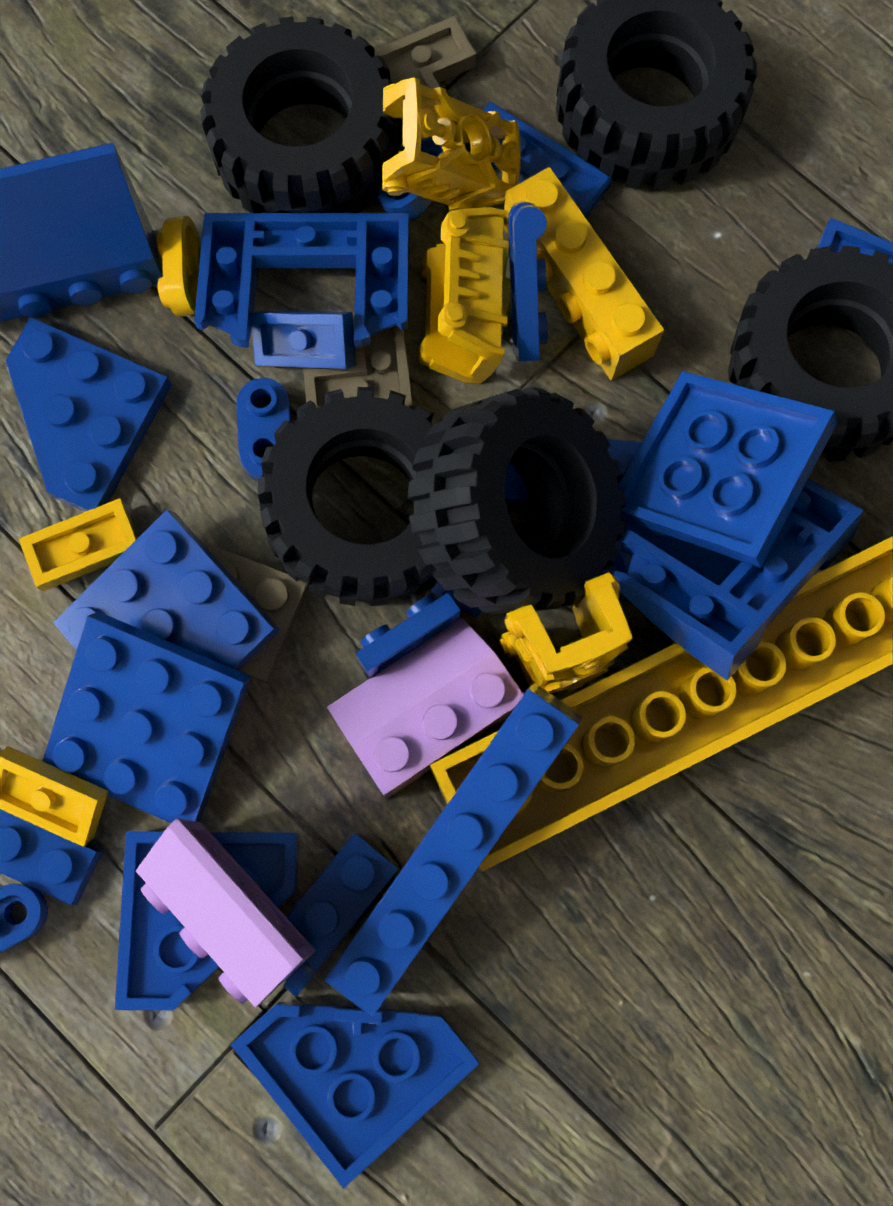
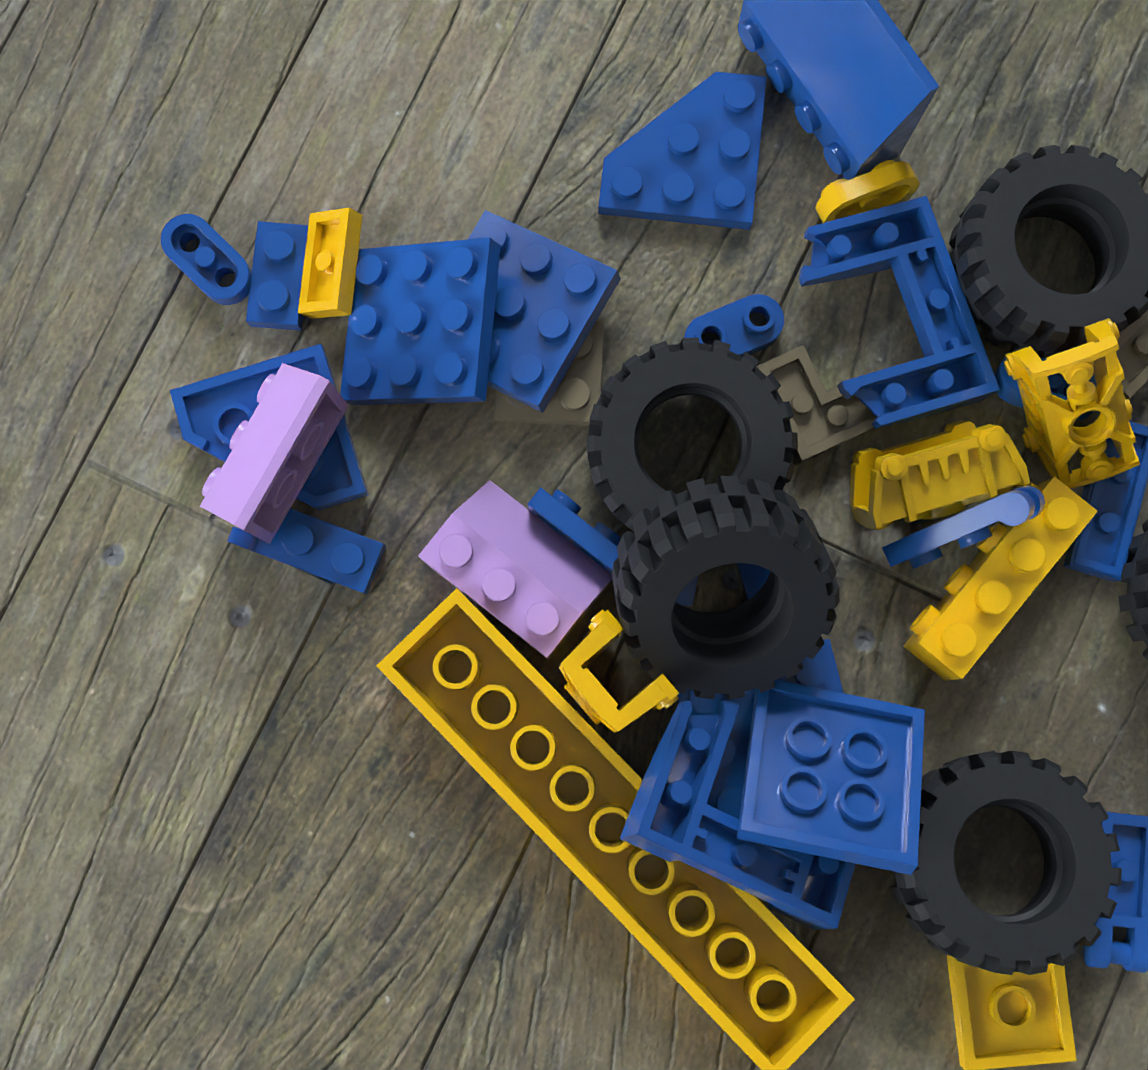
camera: 75 degrees right, 5 degrees up
yellow plate [18,498,138,592] -> none
blue plate [230,1002,480,1189] -> none
blue plate [251,310,356,369] -> none
blue arch [324,683,583,1017] -> none

